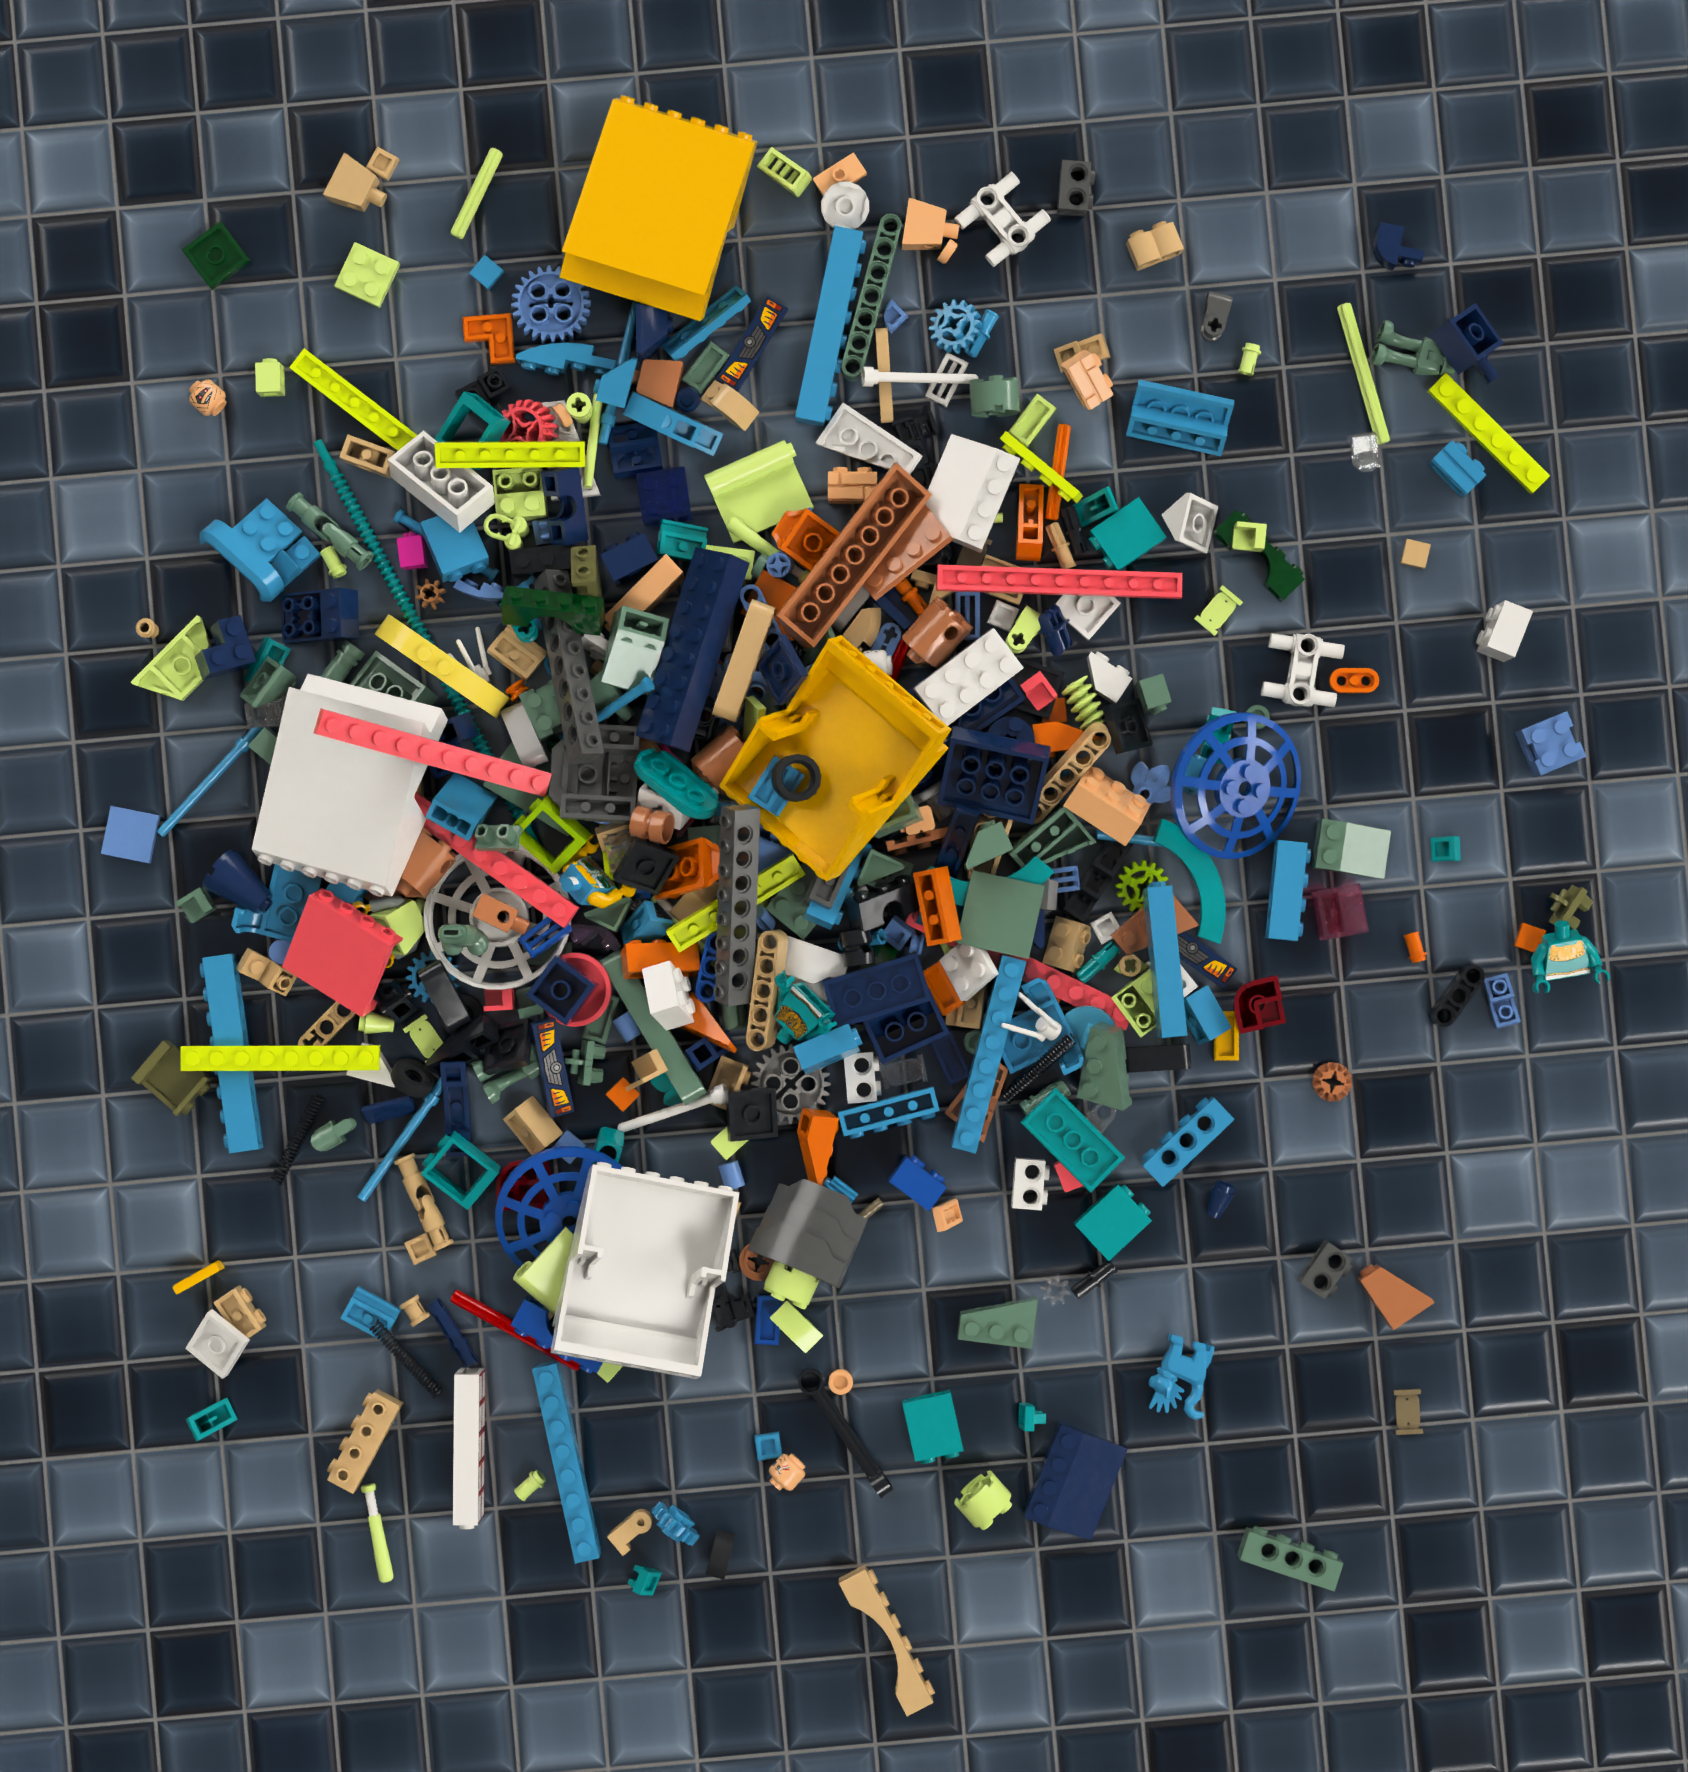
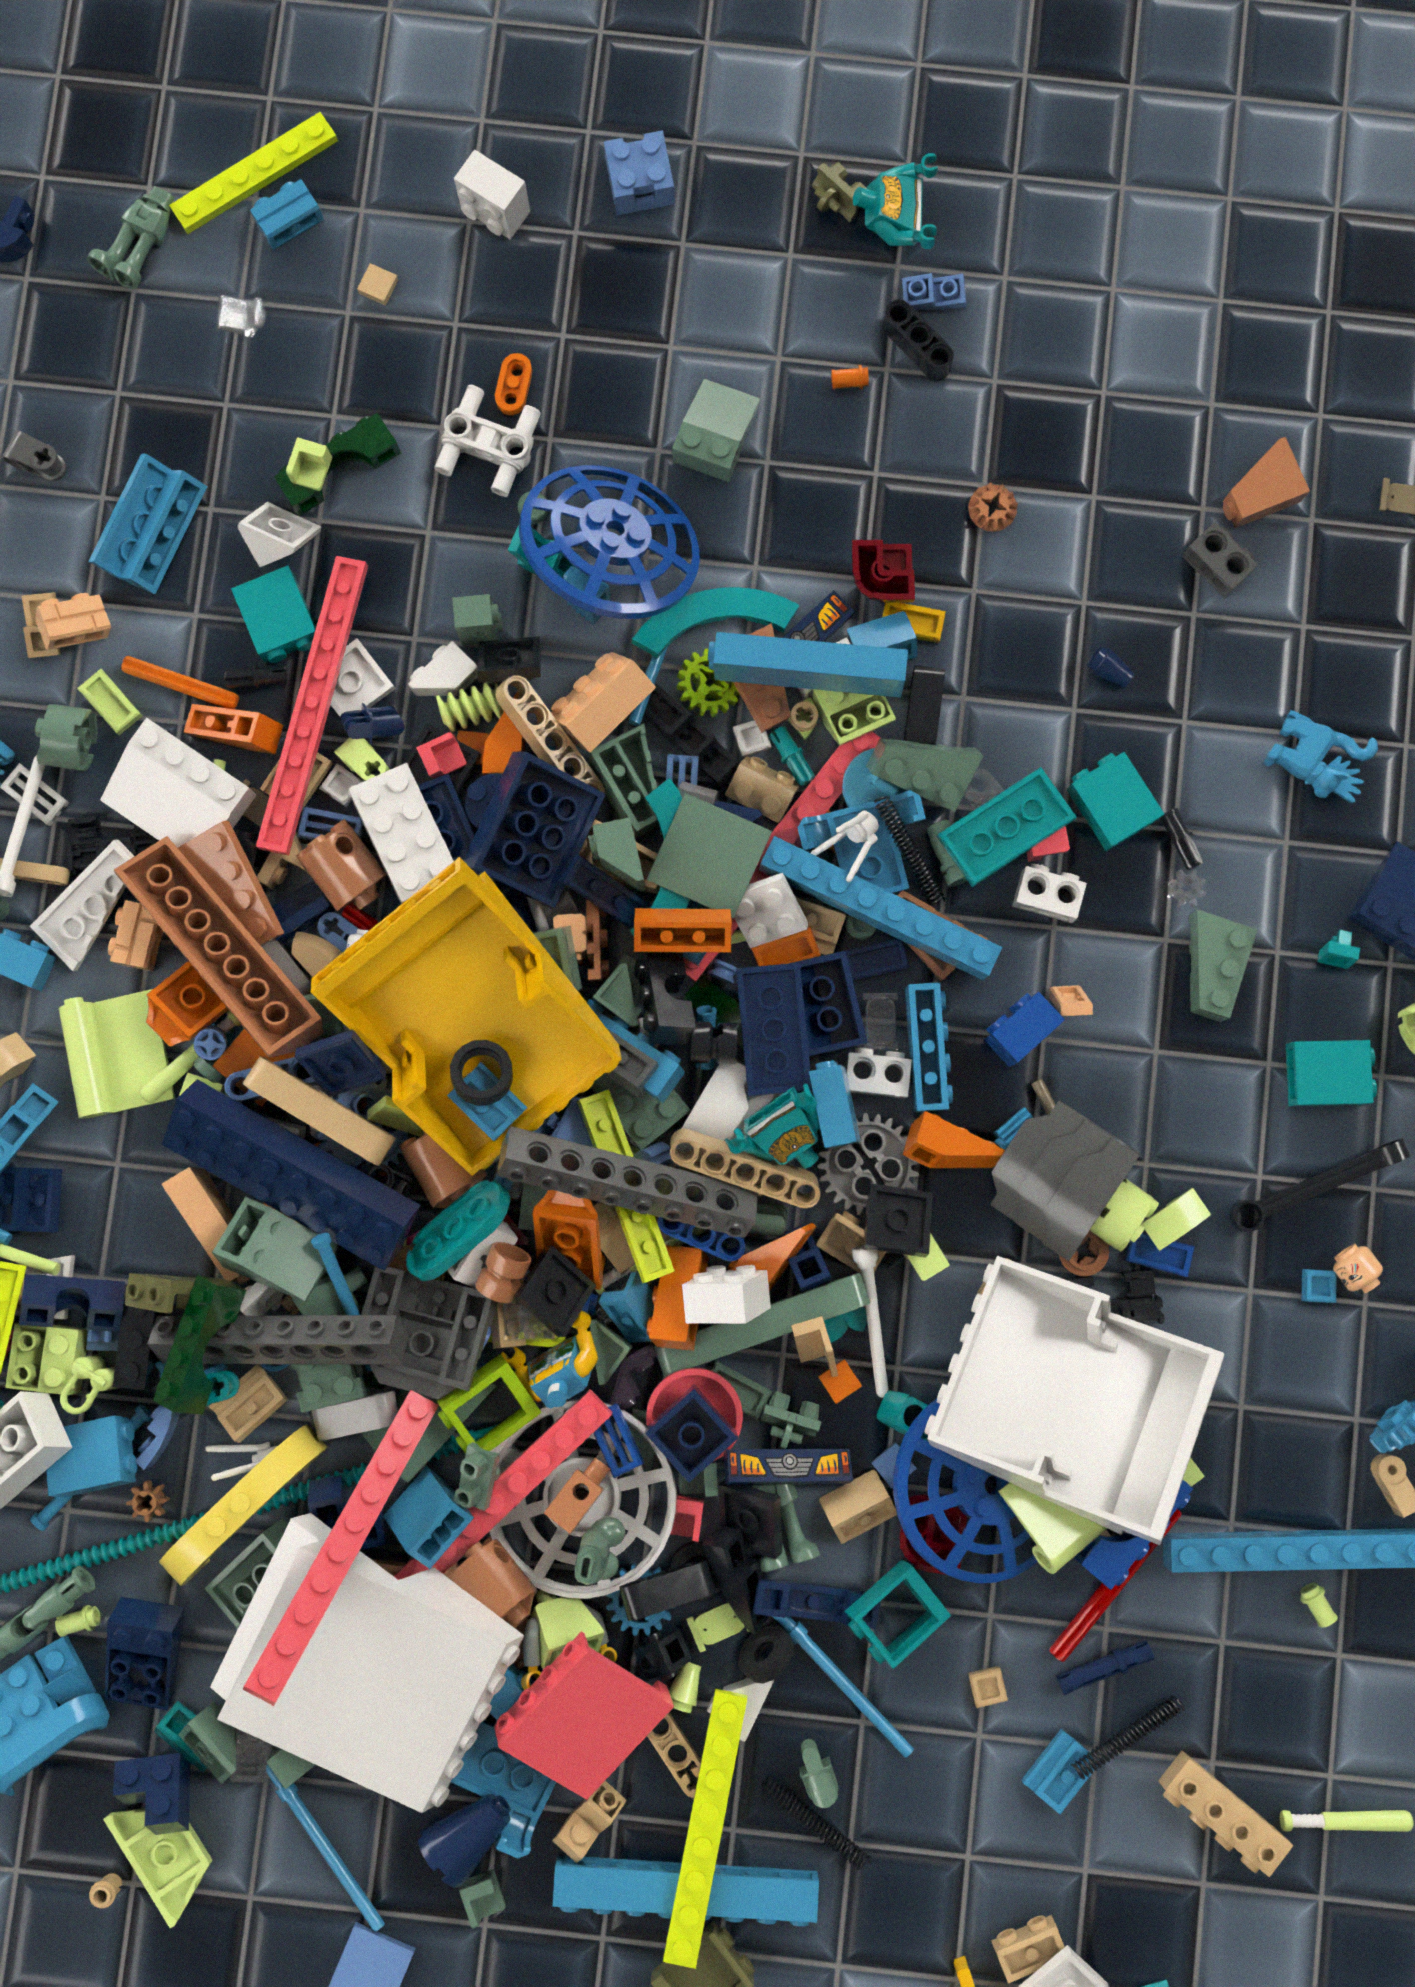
camera: 80 degrees left, 5 degrees down
medium blue tile [269,940,291,964] -> none
sand green axle [321,639,365,682] -> none
dark blue slope [361,1095,416,1124] -> none
tan piece [394,1153,454,1251] -> none
dark pink brick [397,532,428,571] -> none
tan bush [399,1294,431,1327] -> none
white brick [453,1368,485,1529] -> none
orange bush [505,679,530,702] -> none
dark blue brick [601,532,658,587] -> none
medium blue piece [612,1011,642,1043] -> none
clear blue piece [636,466,693,526] -> none
teal plate [656,519,708,562] -> none
medium blue piece [718,1160,745,1189] -> none
light nougat tile [828,1369,853,1395] -> none
medium blue tile [884,915,915,951] -> none
orange pin [894,578,929,617] -> none
neon yellow plate [1000,431,1083,503] -> none
tan axle [1046,522,1076,569] -> none
teal slope [1072,486,1118,527] -> none
medium blue plate [1130,761,1171,804] -> none
dark azure brick [1141,1097,1235,1187] -> none
yellowish green piece [1194,585,1243,636] -> none
yellowish green pin [1238,343,1261,376] -> none
dark azure brick [1265,840,1311,941] -> none
clear pink slope [1311,883,1369,940] -> none
yellowish green axle [1337,303,1390,445] -> none
dark blue brick [1430,303,1504,385] -> none
teal slope [1430,836,1461,862] -> none
orange tile [1514,923,1546,953] -> none

